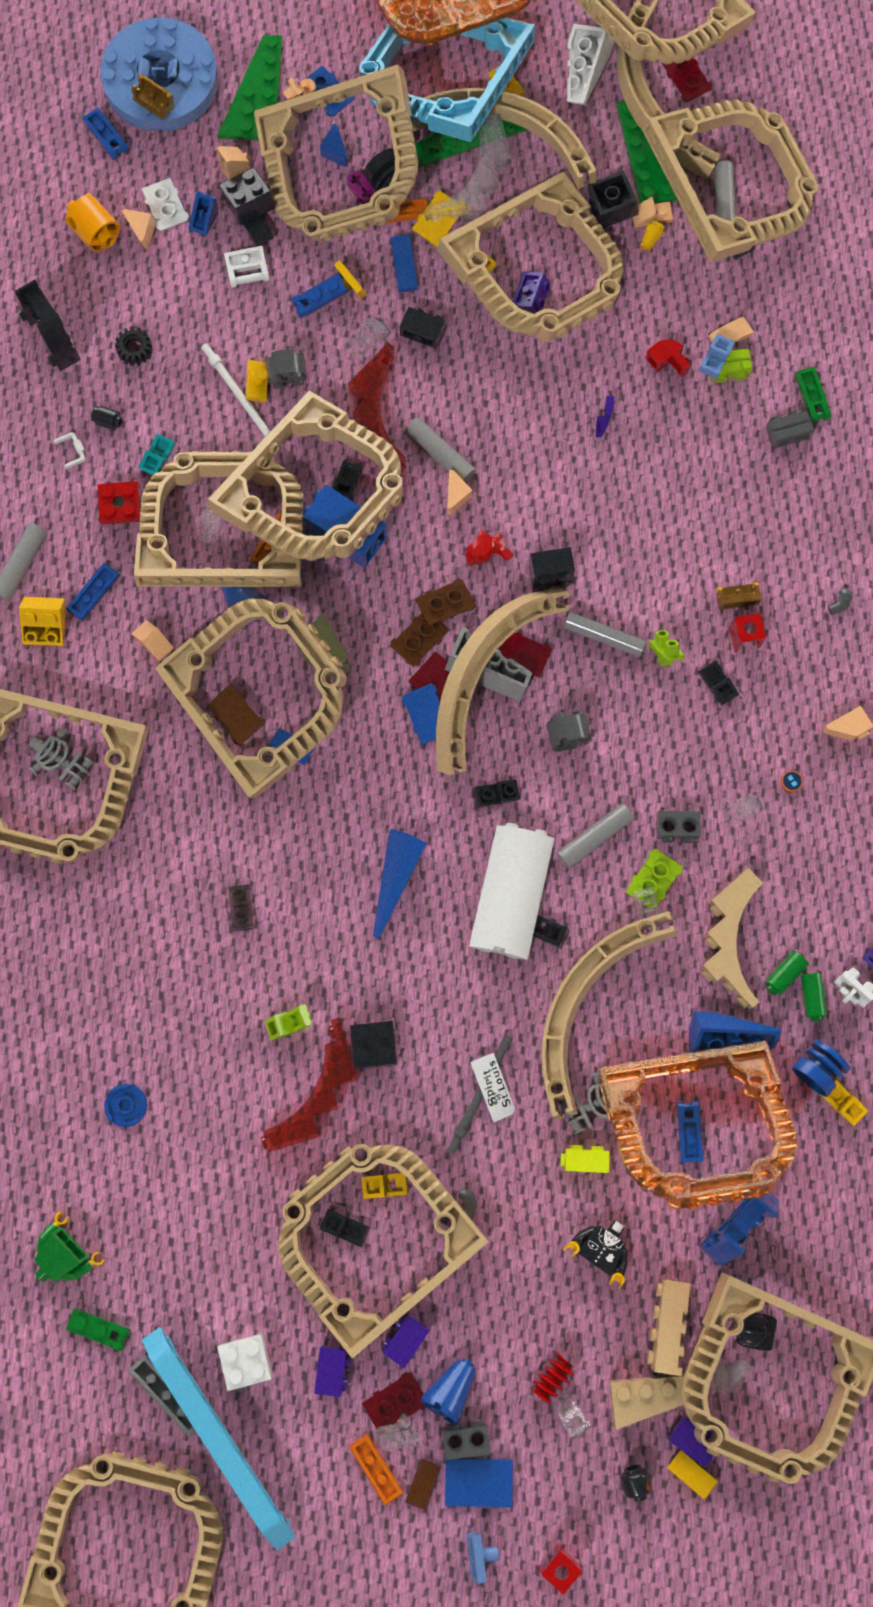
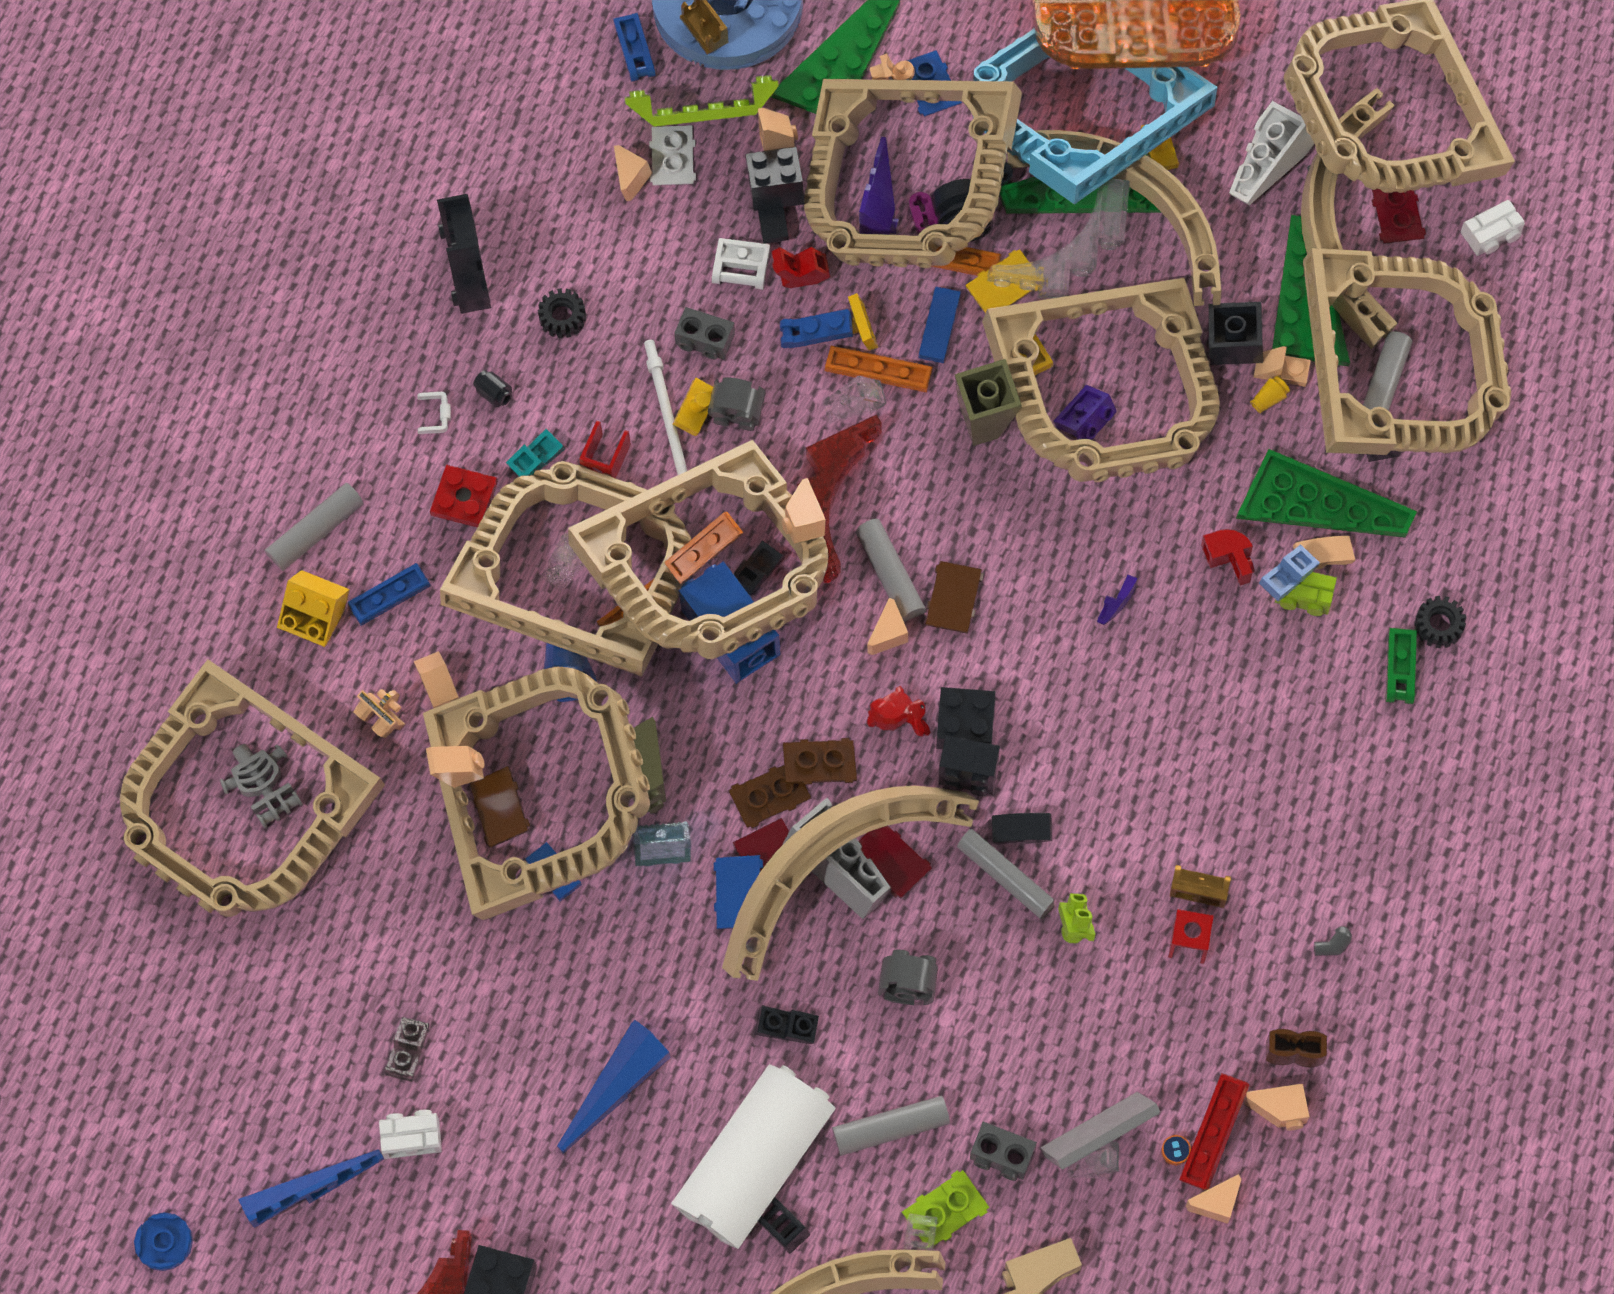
camera: 25 degrees right, 10 degrees down
light orange cylinder [65,193,120,252] -> none
blue slope [188,191,218,236] -> none
lime brick [264,1004,312,1041] -> none
blue slope [320,123,348,167] -> none
black brick [400,306,445,349] -> none
black slope [697,660,739,706] -> none
dark grey brick [766,410,814,449] -> none
none -> blue wedge [238,1149,384,1228]
none -> light nougat hips [353,689,406,738]
none -> white brick [379,1110,442,1159]
none -> light nougat slope [426,746,485,788]
none -> red piece [579,421,631,479]
none -> lime slope [625,75,779,127]
none -> clear light blue brick [633,821,691,866]
none -> orange tile [664,512,743,584]
none -> dark grey brick [674,307,735,360]
none -> red brick [771,247,830,288]
none -> light nougat slope [782,478,826,544]
none -> orange tile [825,345,933,393]
none -> dark purple wedge [859,137,899,235]
none -> reddish brown piece [925,561,984,634]
none -> black brick [936,687,996,749]
none -> olive slope [954,359,1022,446]
none -> black slope [992,813,1052,845]
none -> light grey tile [1040,1092,1160,1169]
none -> red tile [1179,1073,1250,1191]
none -> light nougat slope [1186,1174,1241,1224]
none -> green wing [1236,449,1417,538]
none -> reddish brown brick [1265,1029,1327,1068]
none -> black tyre [1414,596,1466,648]
none -> white brick [1461,200,1525,256]

